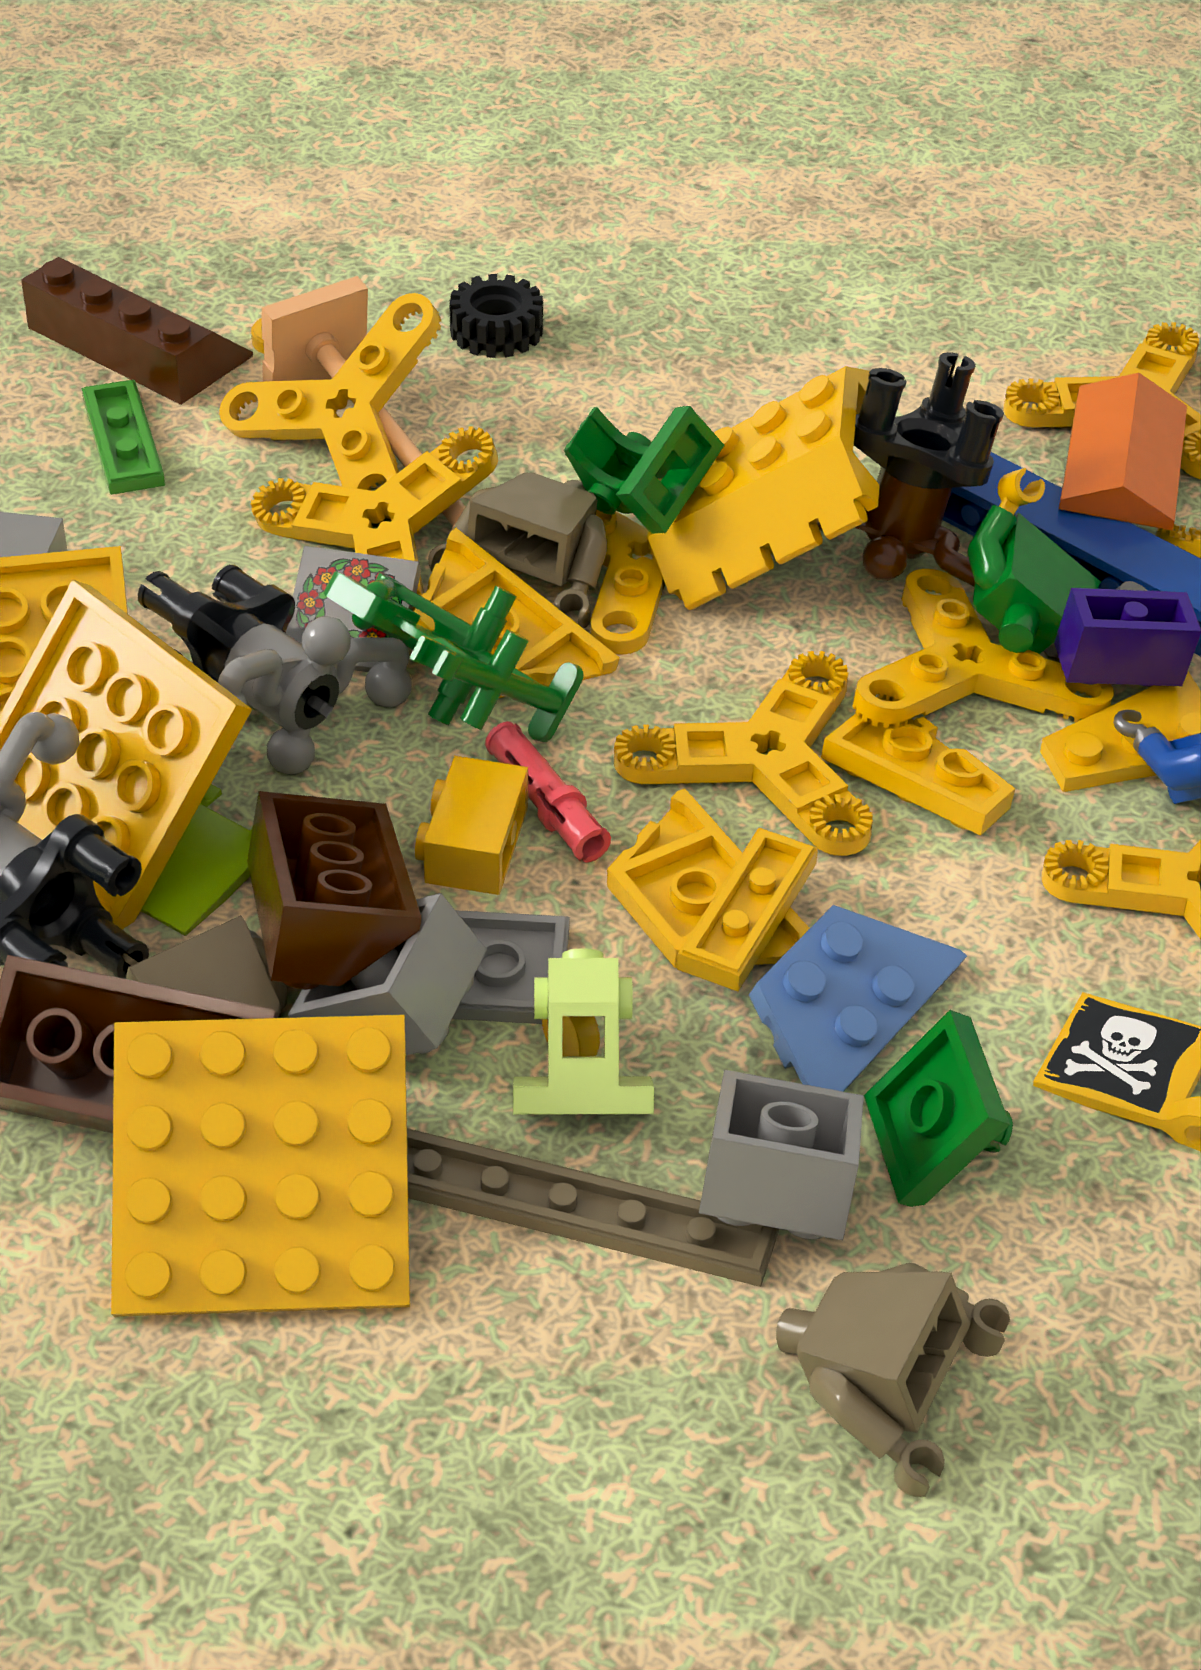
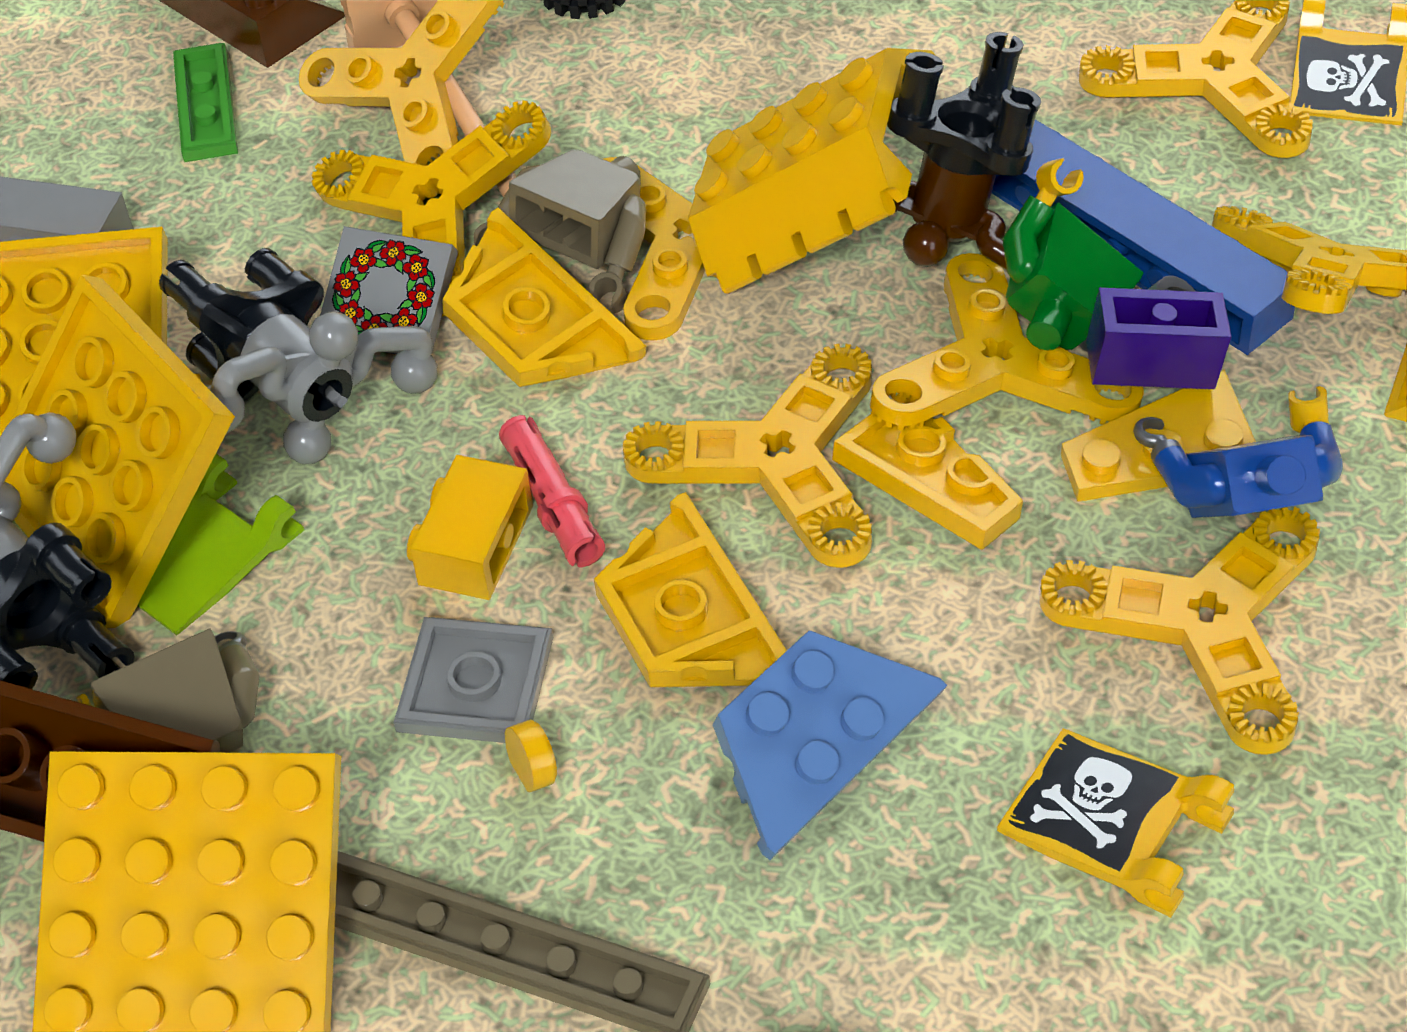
camera: 10 degrees right, 5 degrees up
reddish brown slope [247,791,422,990] -> none
light grey brick [288,893,487,1055] -> none
green piece [324,571,583,742] -> none
yellowish green tile [513,948,654,1114] -> none
green tile [564,406,725,534] -> none
yellow tile [677,828,818,992] -> none
light grey brick [699,1070,864,1240] -> none
green tile [864,1010,1013,1207] -> none
orange slope [1059,372,1187,531] -> none

